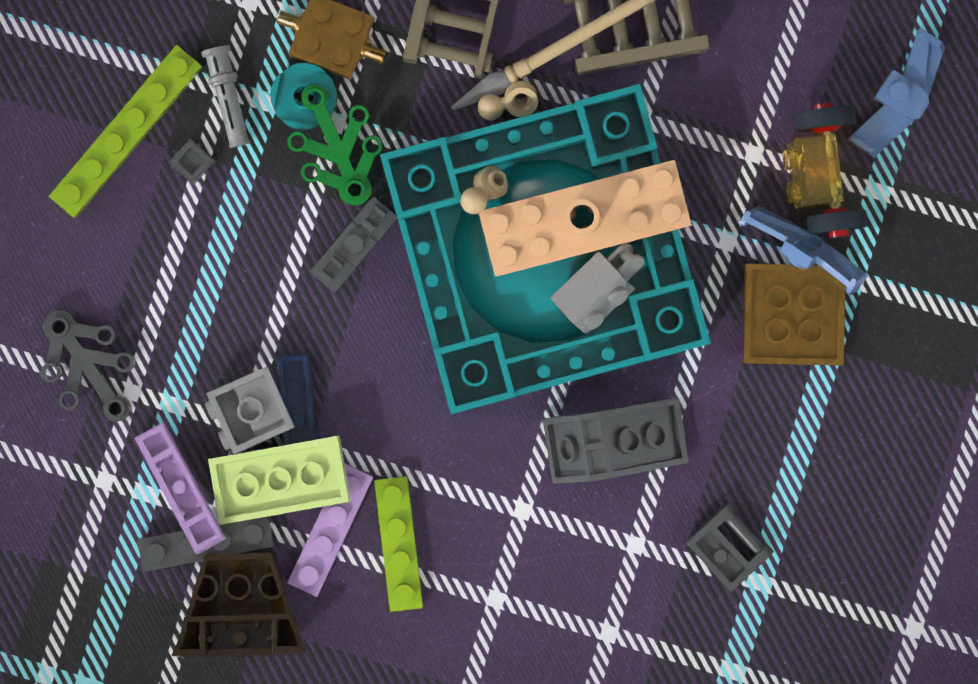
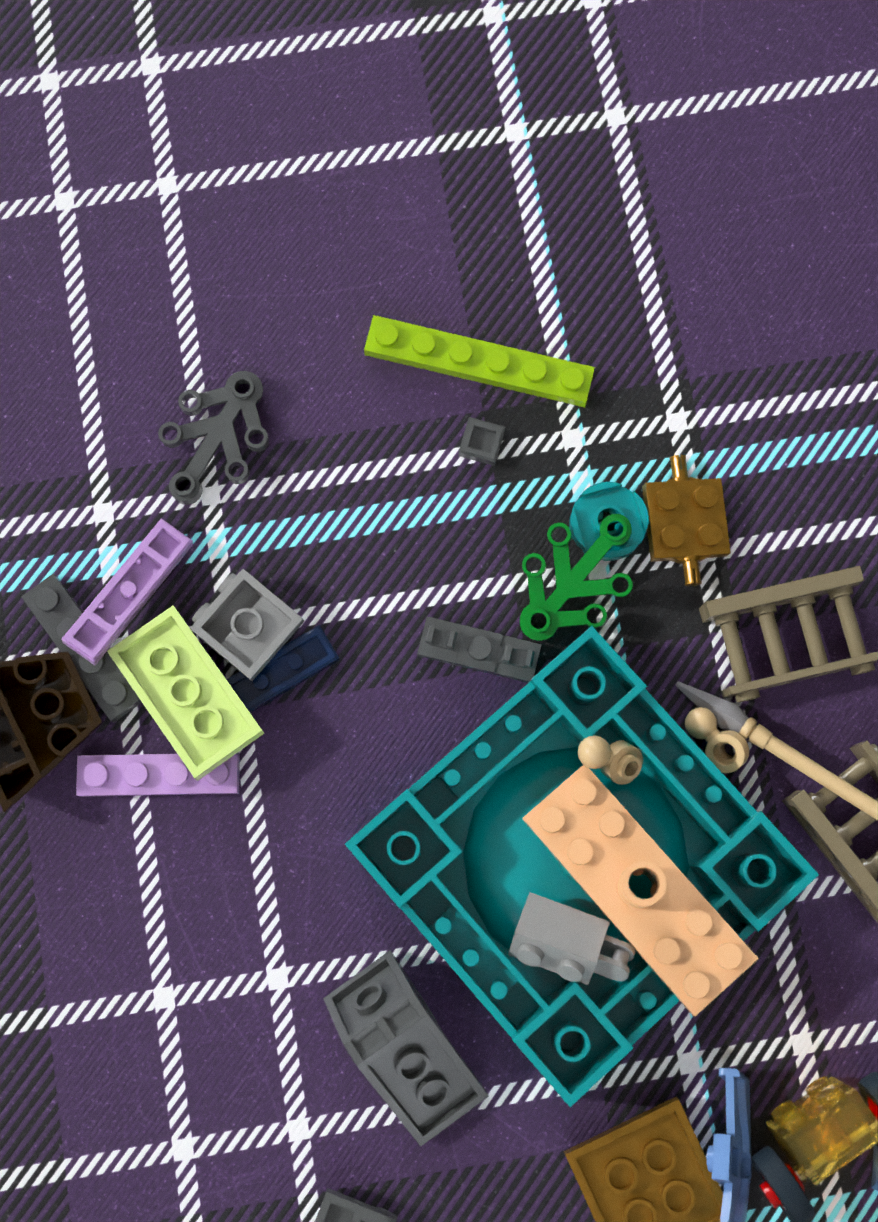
camera: 65 degrees right, 10 degrees down
light grey pin [201,45,250,148] -> none
lime plate [374,476,423,612] -> none

